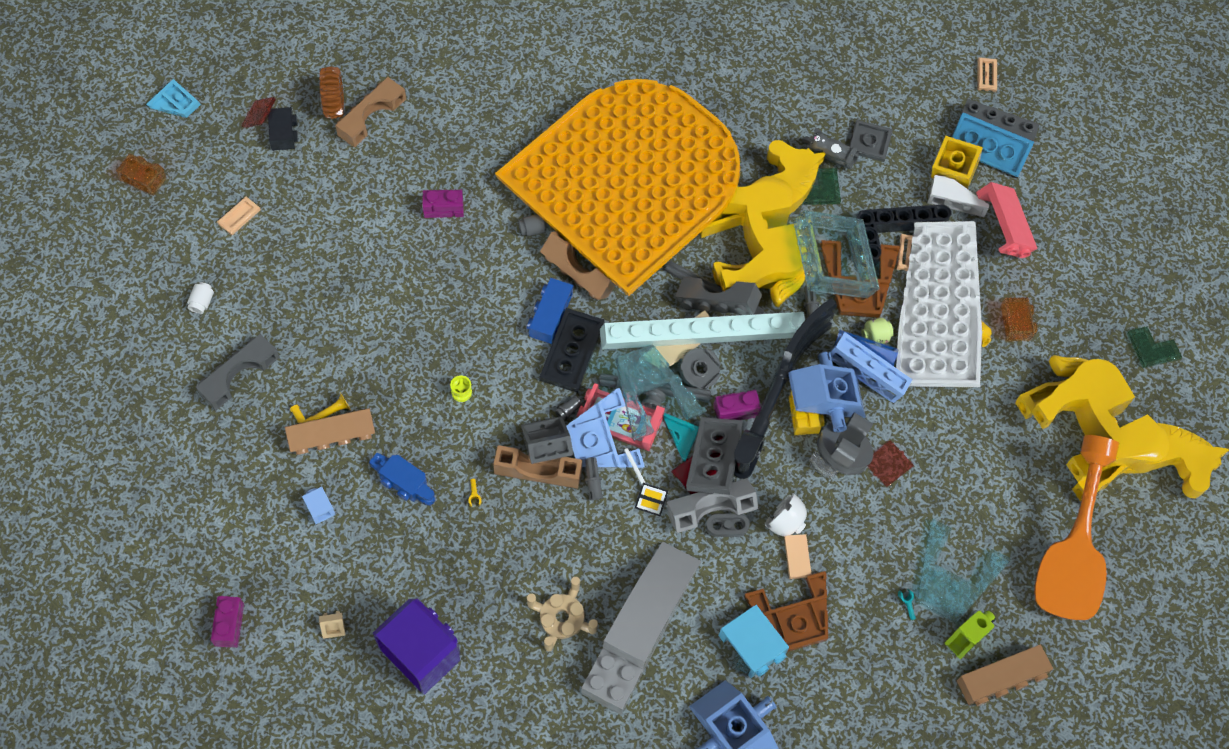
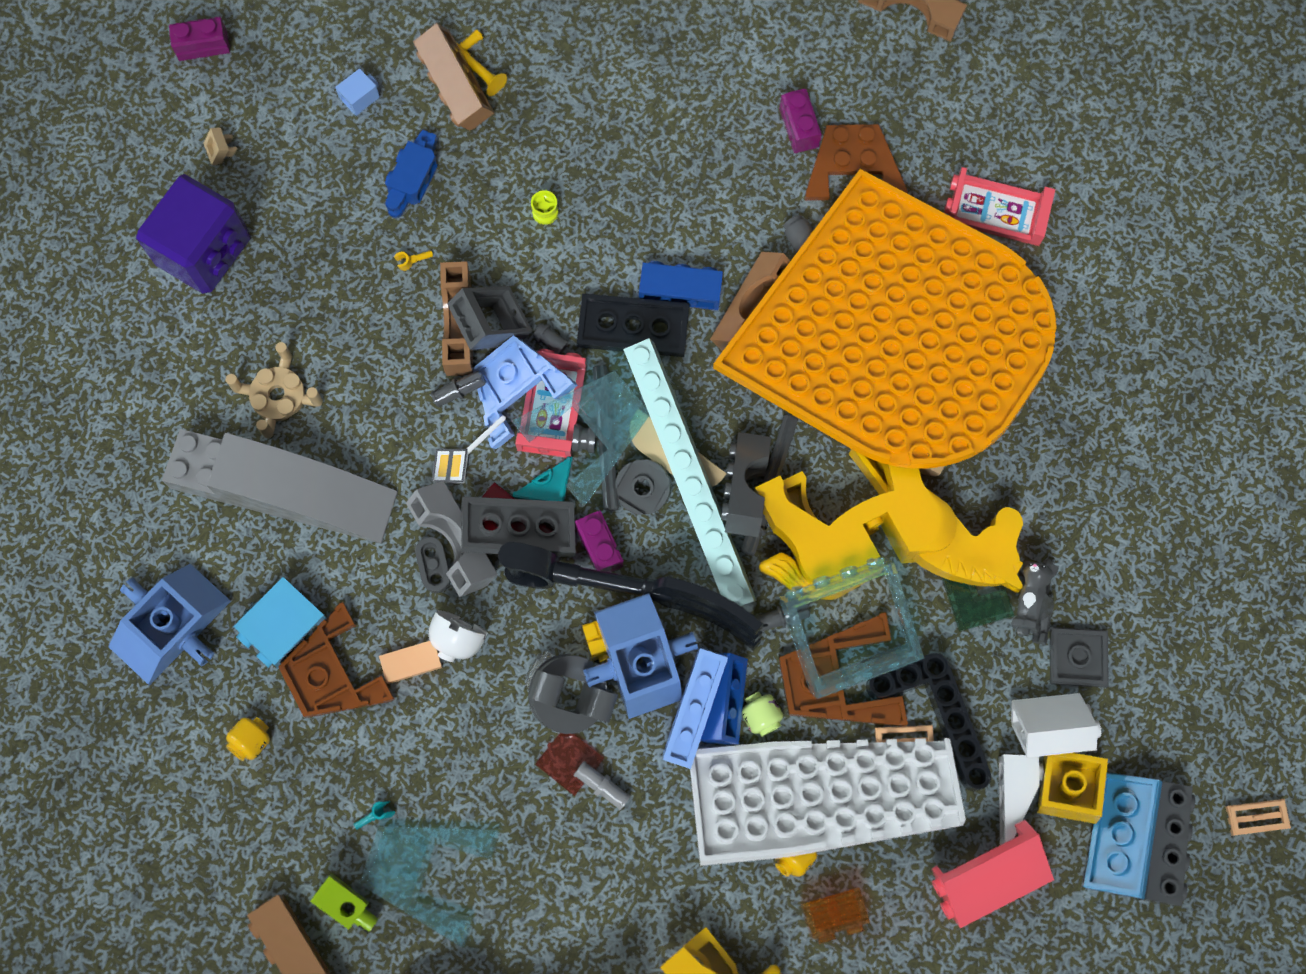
camera: 80 degrees right, 10 degrees up
none -> yellow head [226,717,270,761]
none -> light grey pin [573,761,631,810]
none -> dark orange wing [805,124,908,201]
none -> panel [944,167,1055,246]
none -> white brick [1011,693,1101,758]

